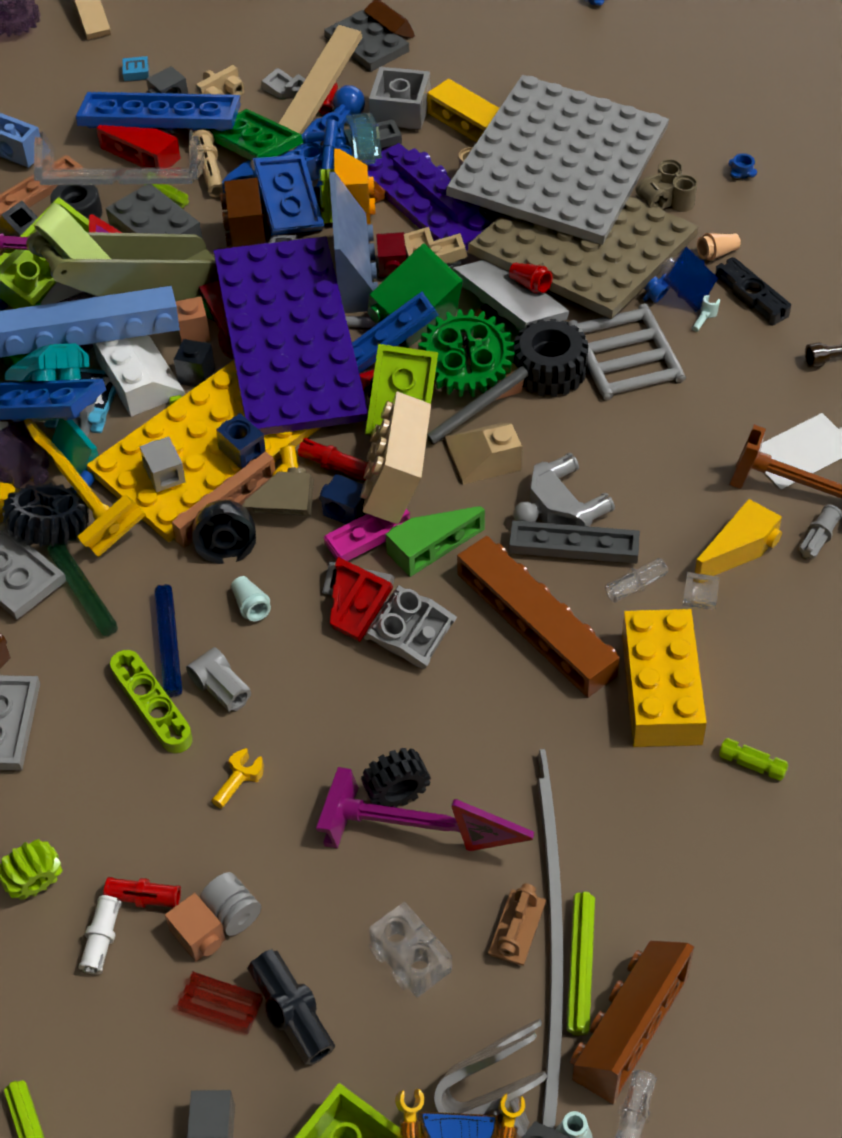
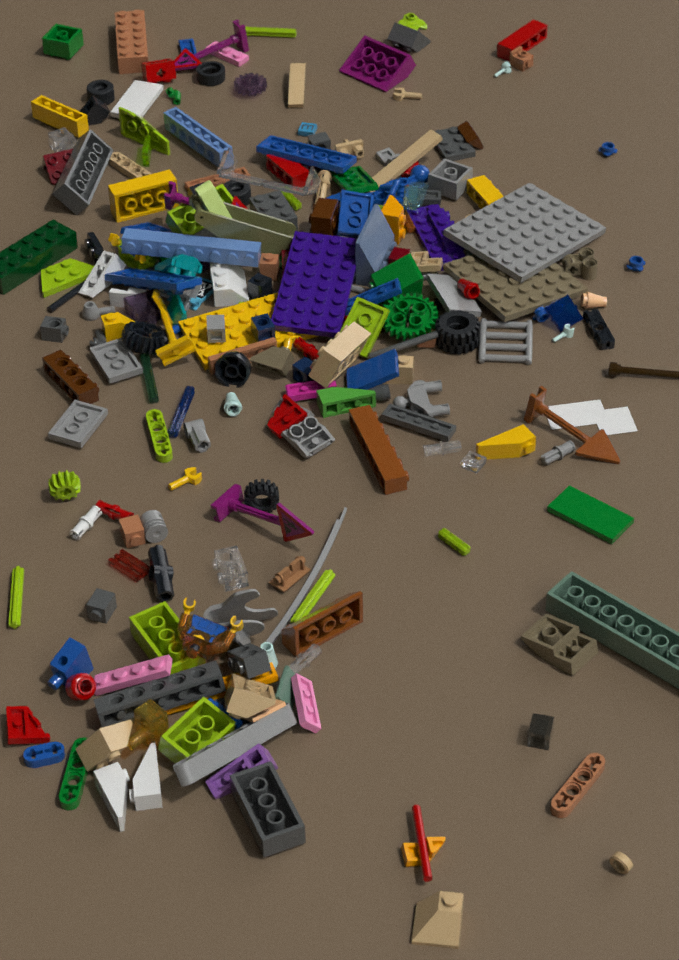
camera: 20 degrees right, 10 degrees down
yellow brick [622,609,707,747] -> none
none -> blue tile [346,349,399,390]
none -> dark grey cone [368,383,391,401]

